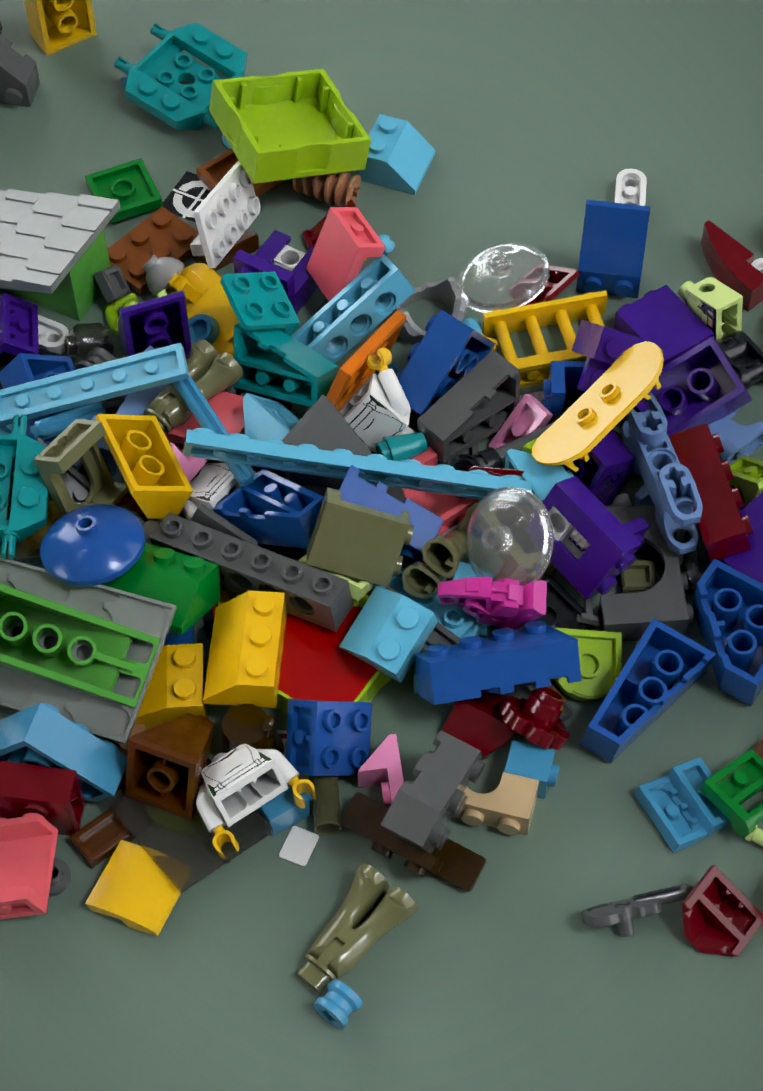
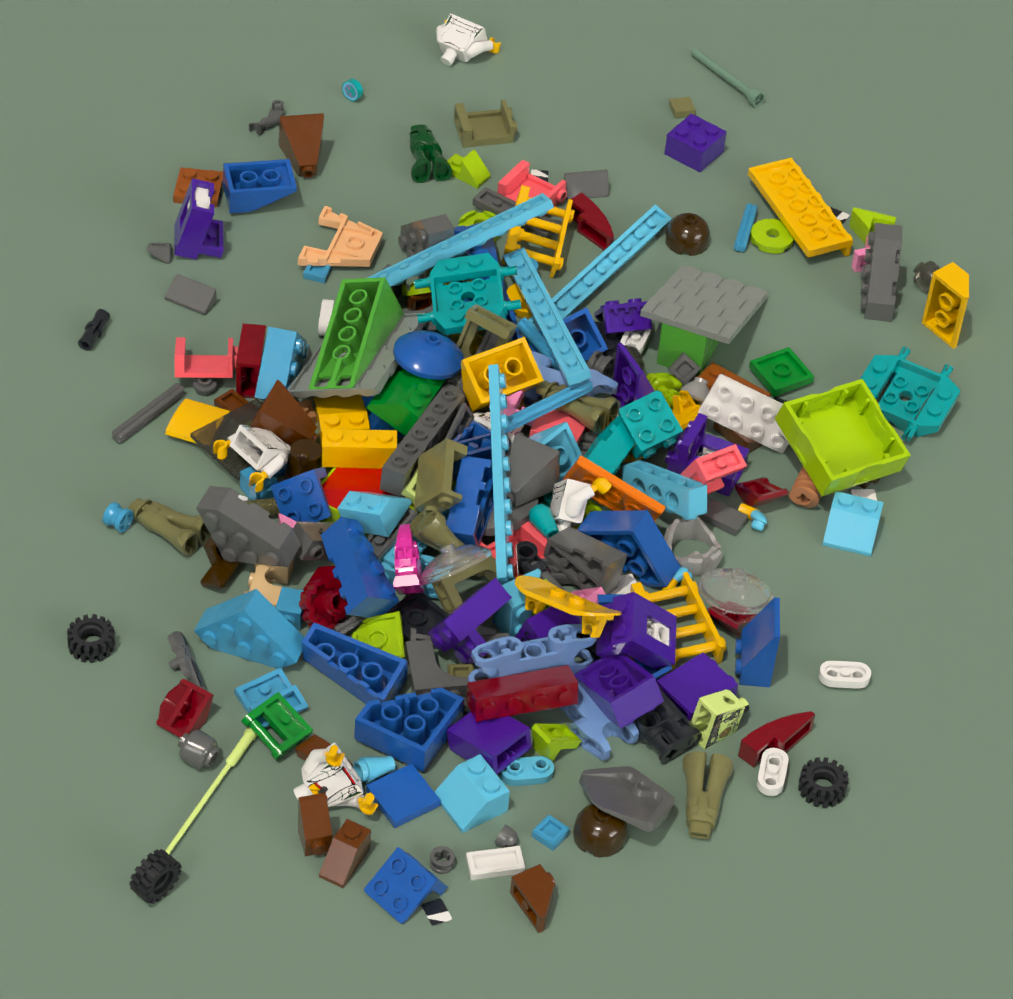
camera: 80 degrees right, 10 degrees down
none -> black tyre [67,614,115,663]
none -> dark grey axle [112,383,185,443]
none -> dark azure brick [194,589,304,669]
none -> dark grey brick [293,521,334,561]

